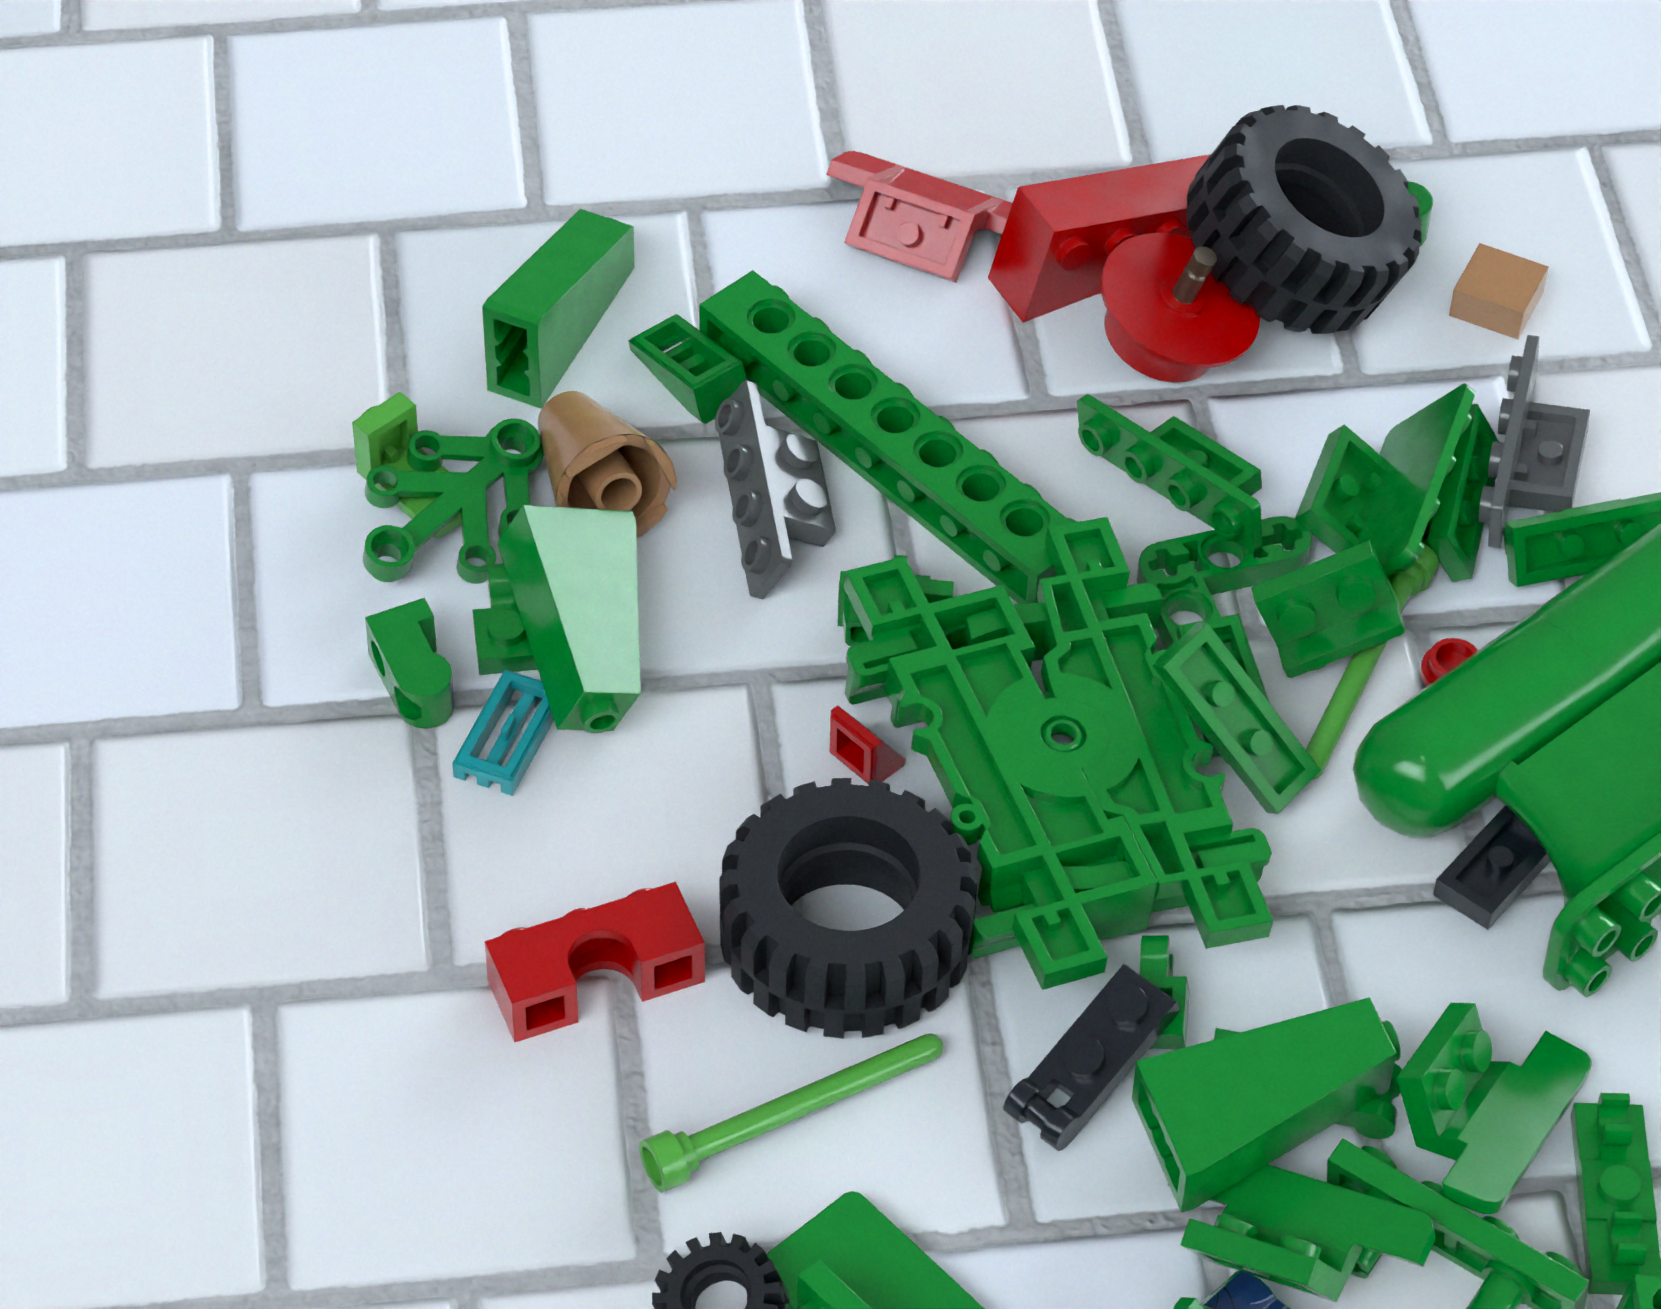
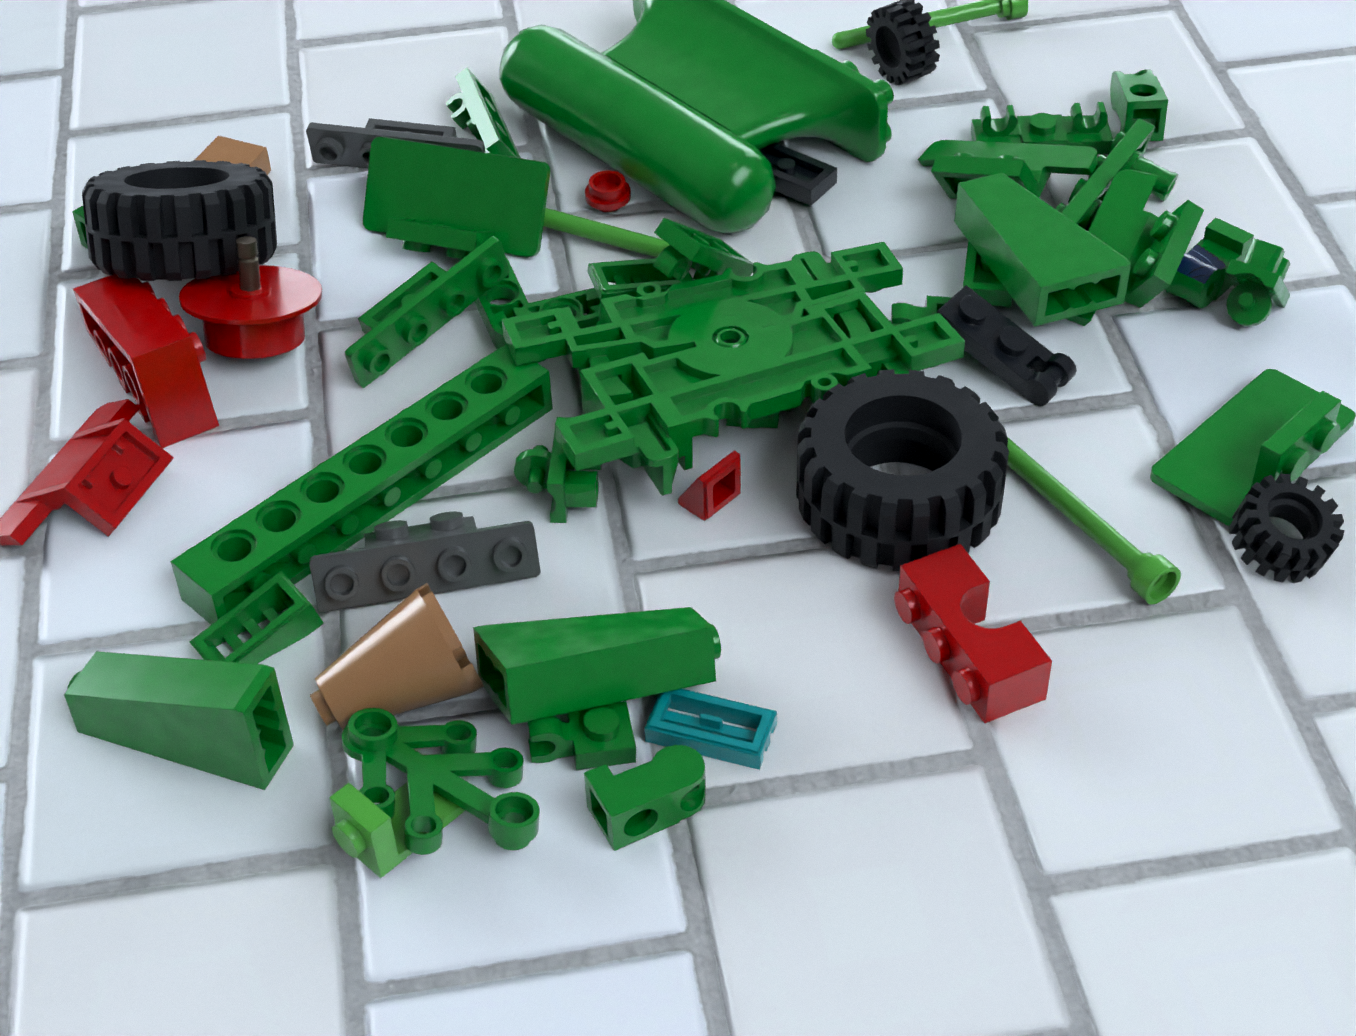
camera: 90 degrees left, 5 degrees down
green bracket [1251,540,1406,678] -> none

